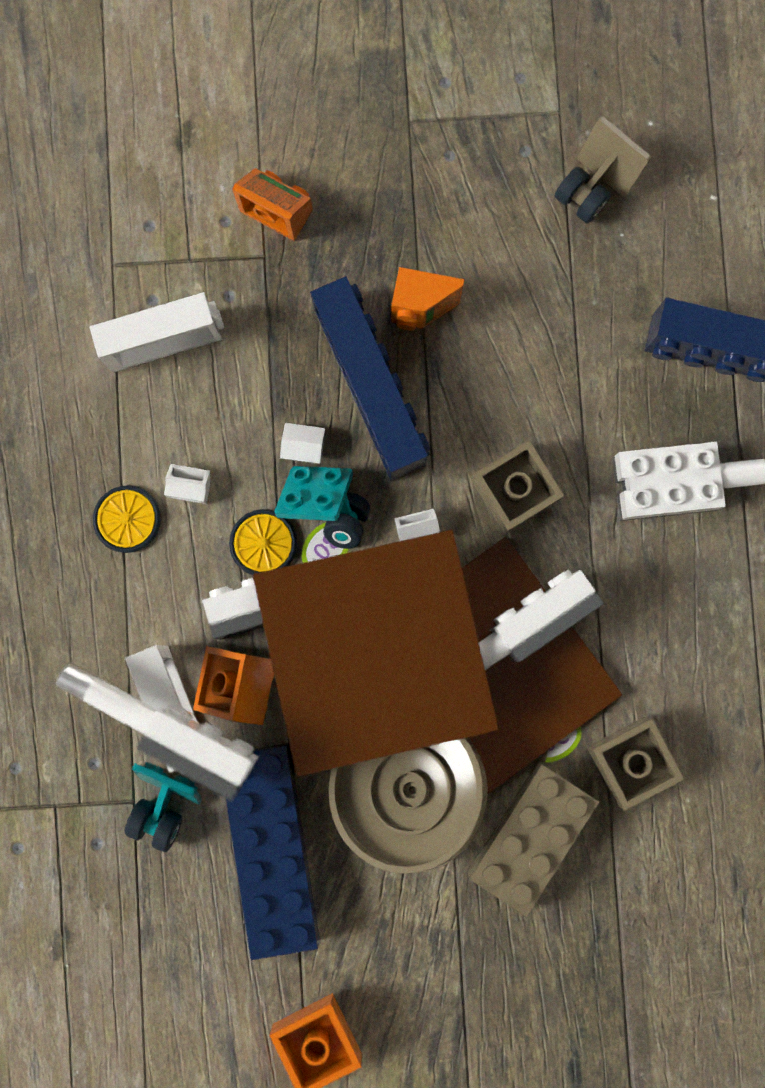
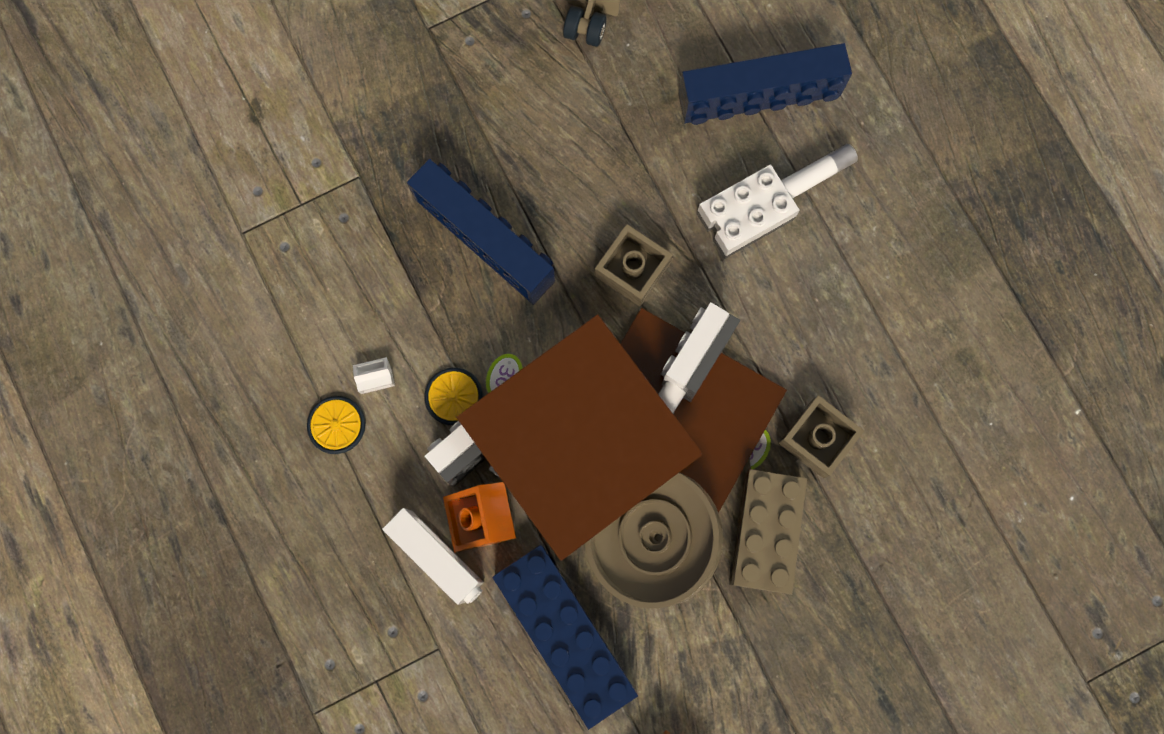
camera: 25 degrees left, 5 degrees down
white piece [56,663,259,800] -> none
white piece [89,292,225,372] -> none
plate [124,762,202,852] -> none
orange slope [232,168,313,241] -> none
teal plate [274,466,370,549] -> none
white piece [280,423,325,463] -> none
orange slope [391,267,464,331] -> none
white piece [394,509,440,541] -> none

